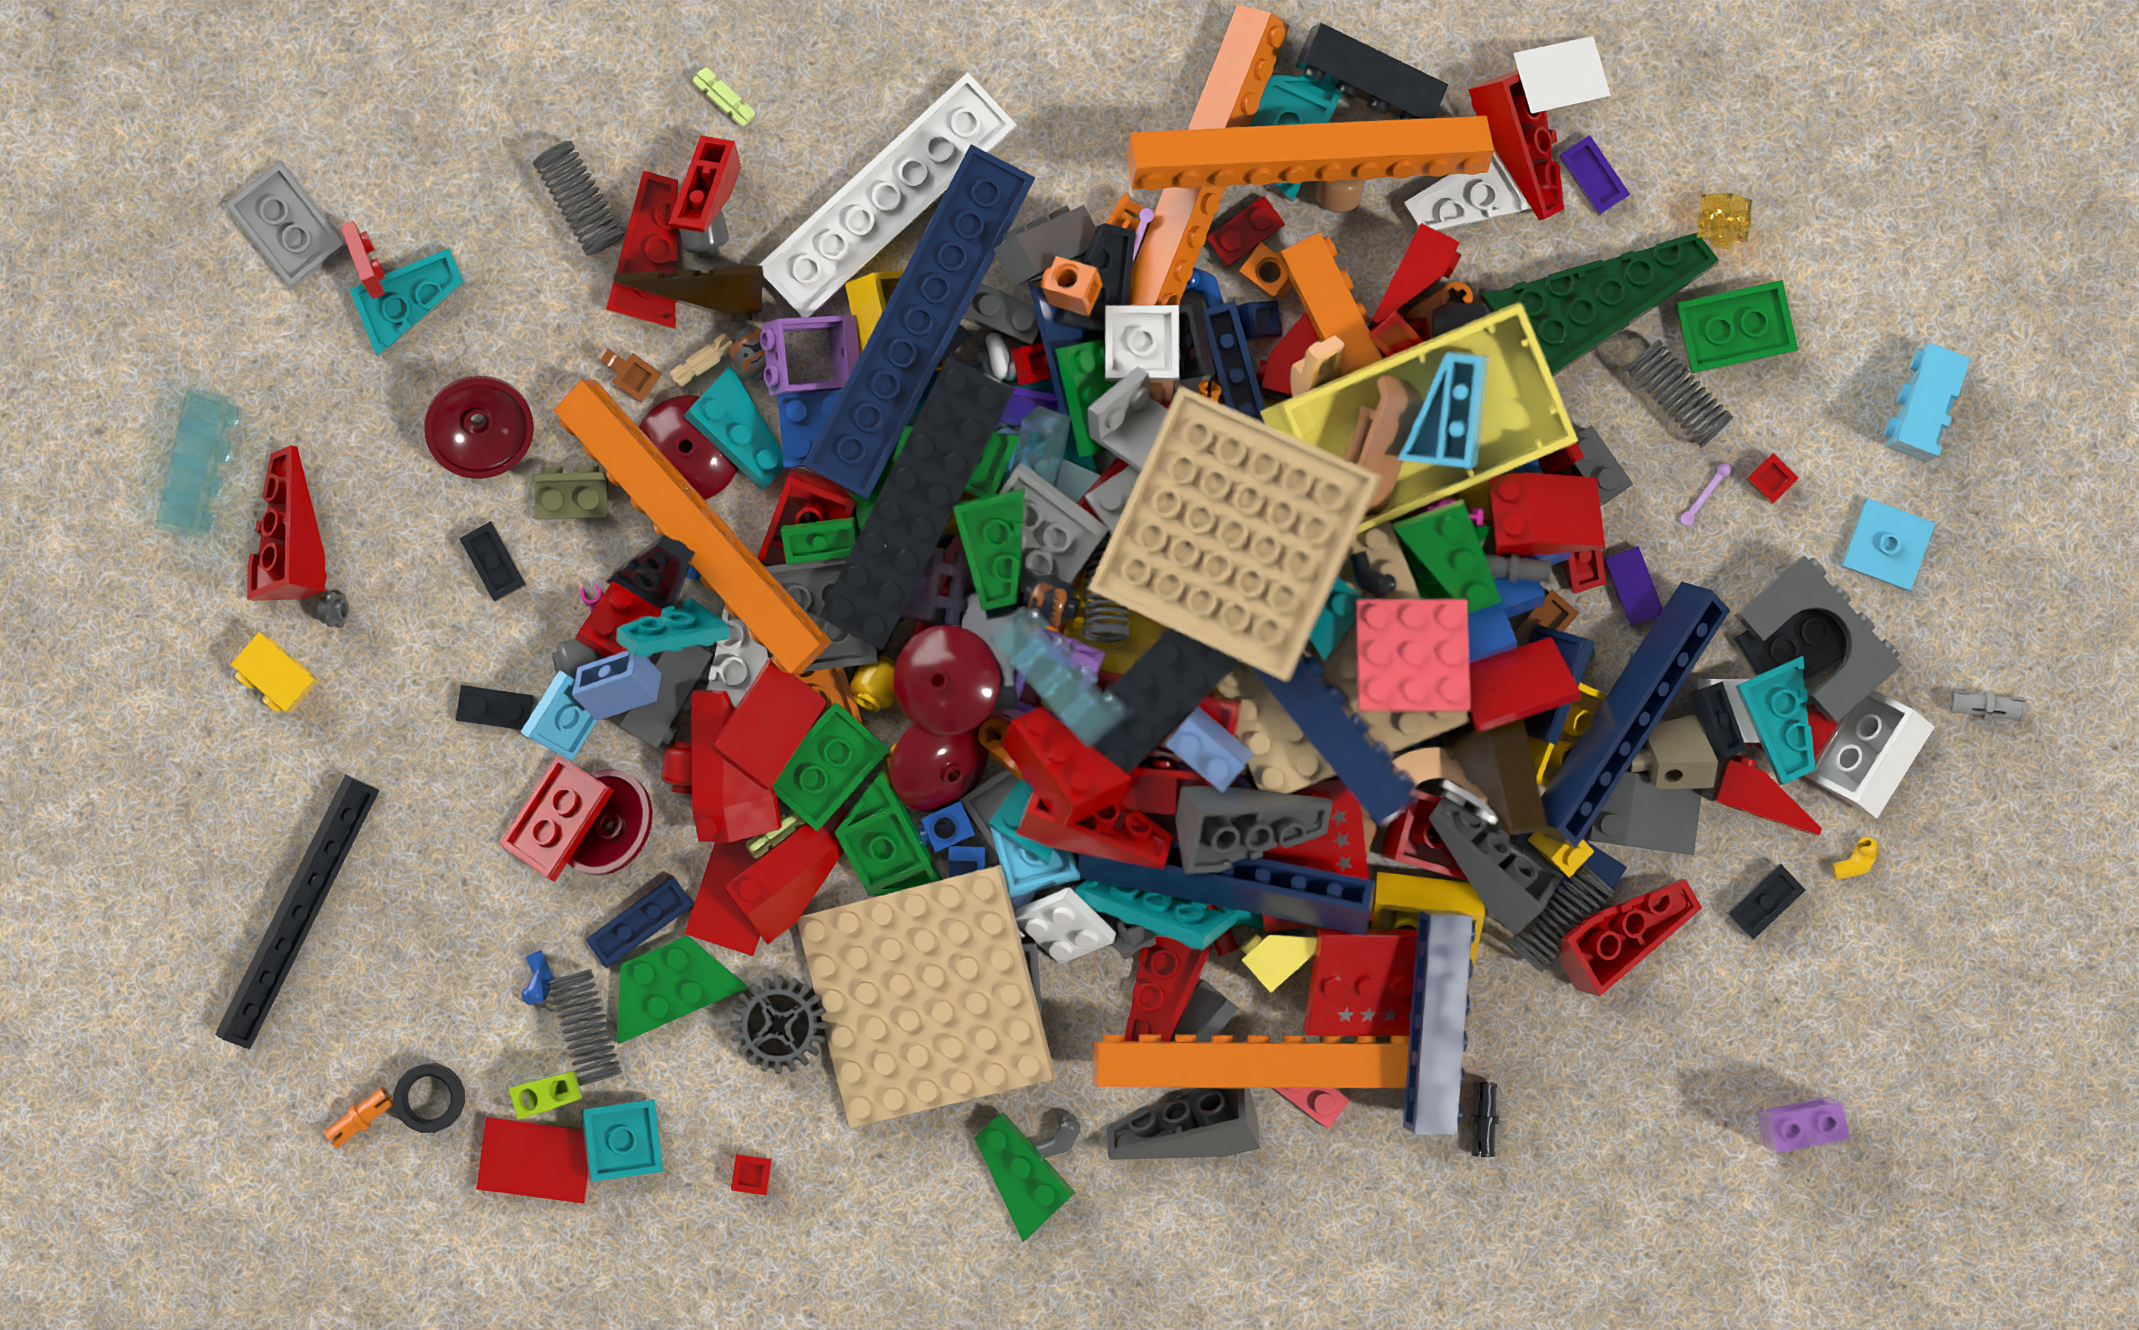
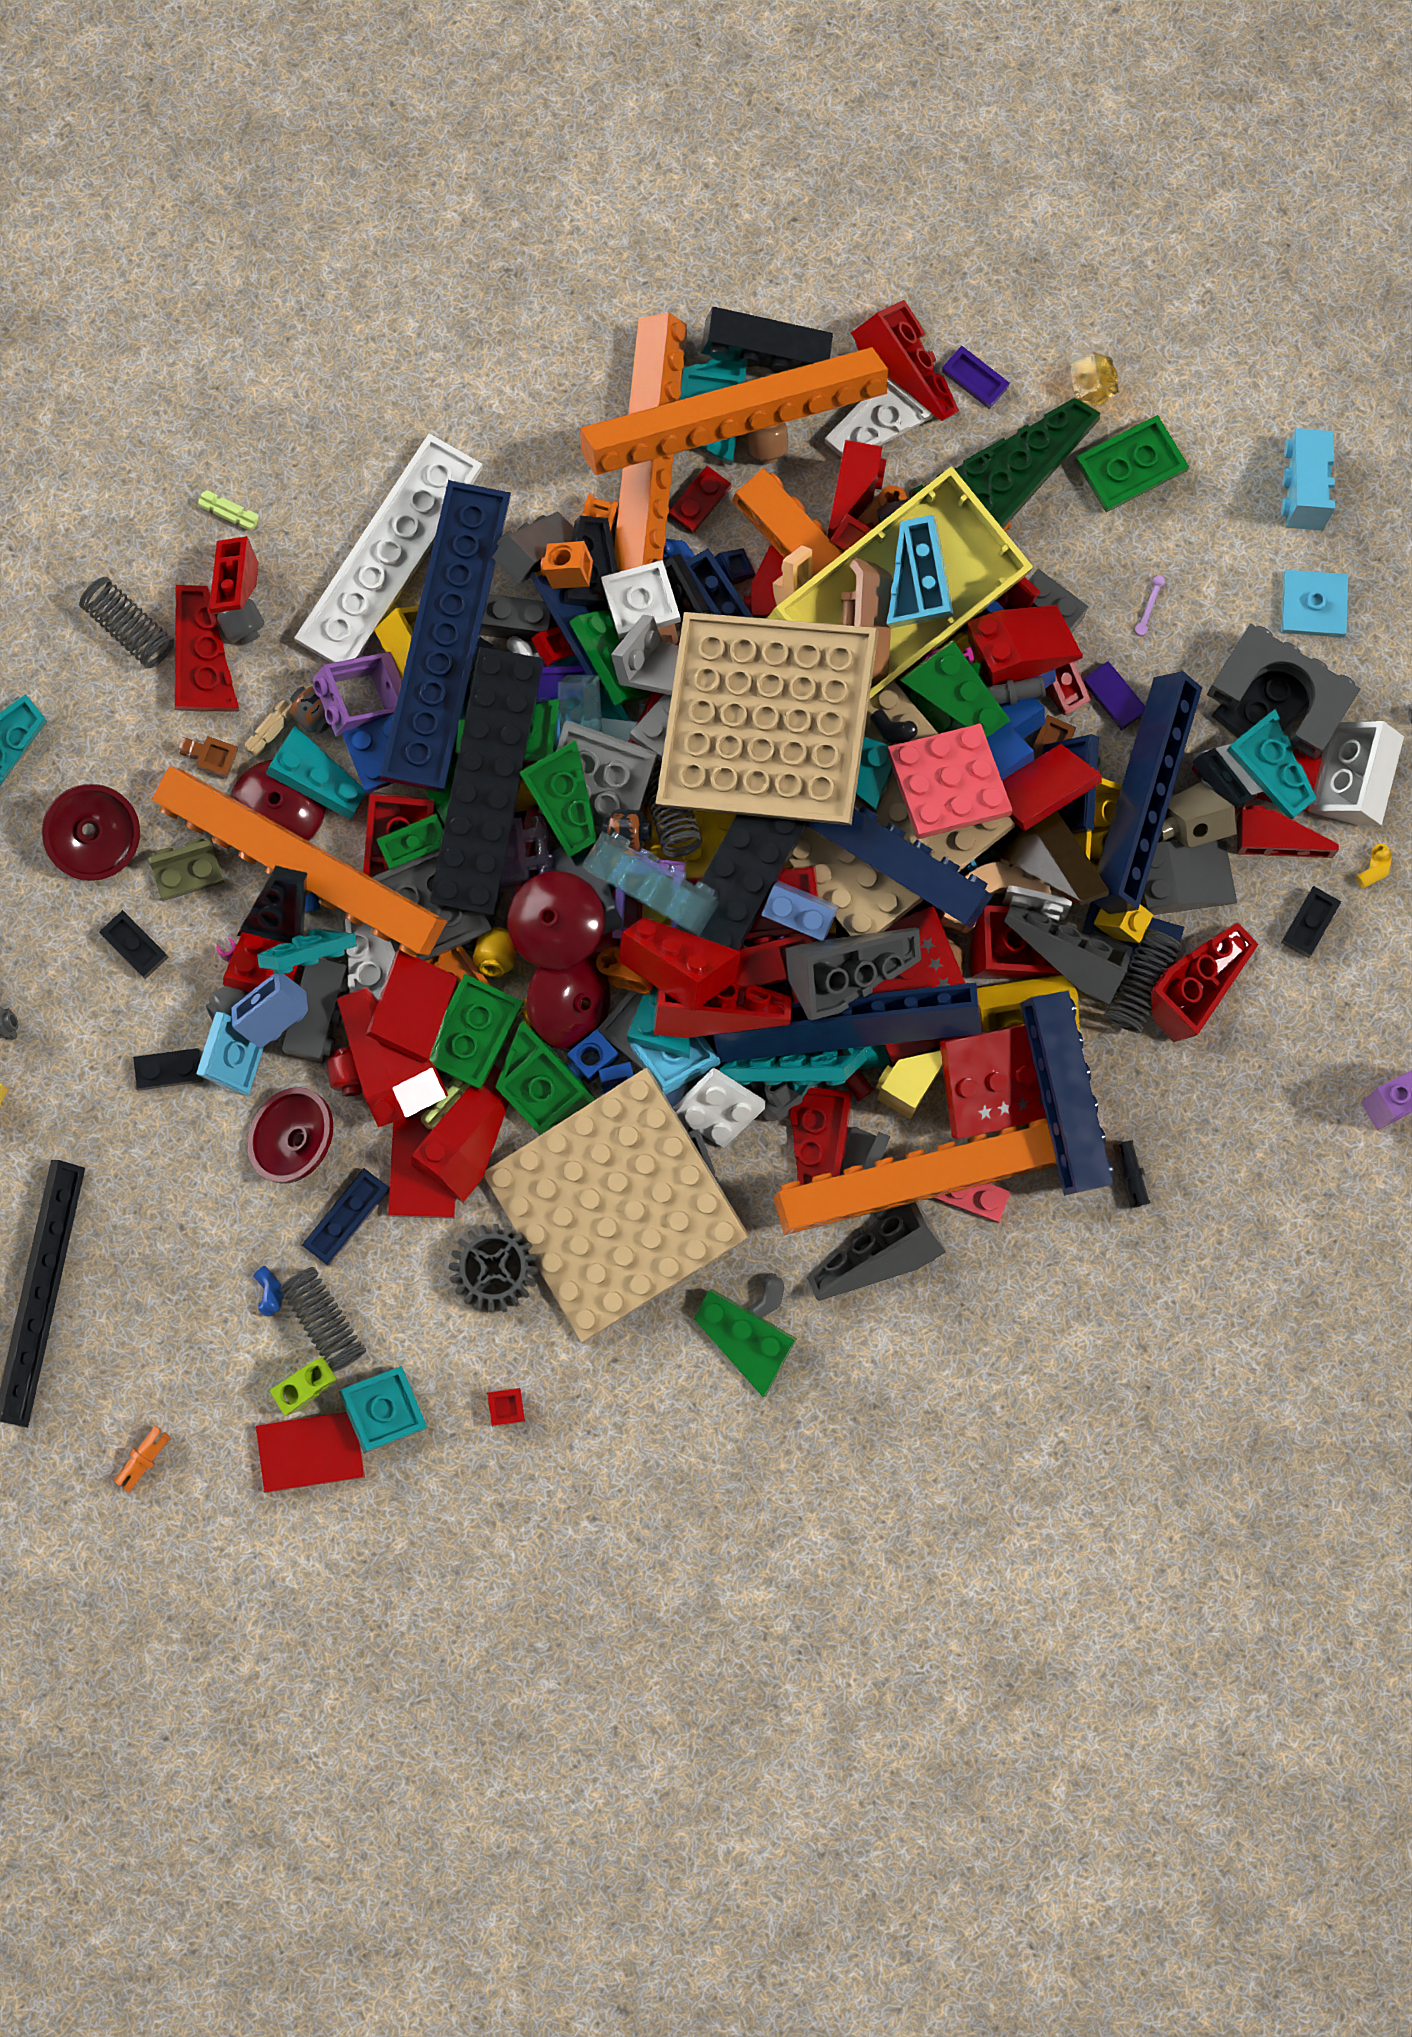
camera: 25 degrees left, 10 degrees down
black tyre [394,1063,465,1133] -> none
tile [499,754,614,882] -> none
dark brown wedge [611,265,763,322] -> none
green wing [616,935,747,1044] -> none
lavender hinge [1132,208,1154,264] -> none
orange brick [1238,242,1293,301] -> none
white sticker [1513,36,1611,113] -> none
dark grey piece [1627,340,1733,448] -> none
red plate [1746,453,1799,505] -> none

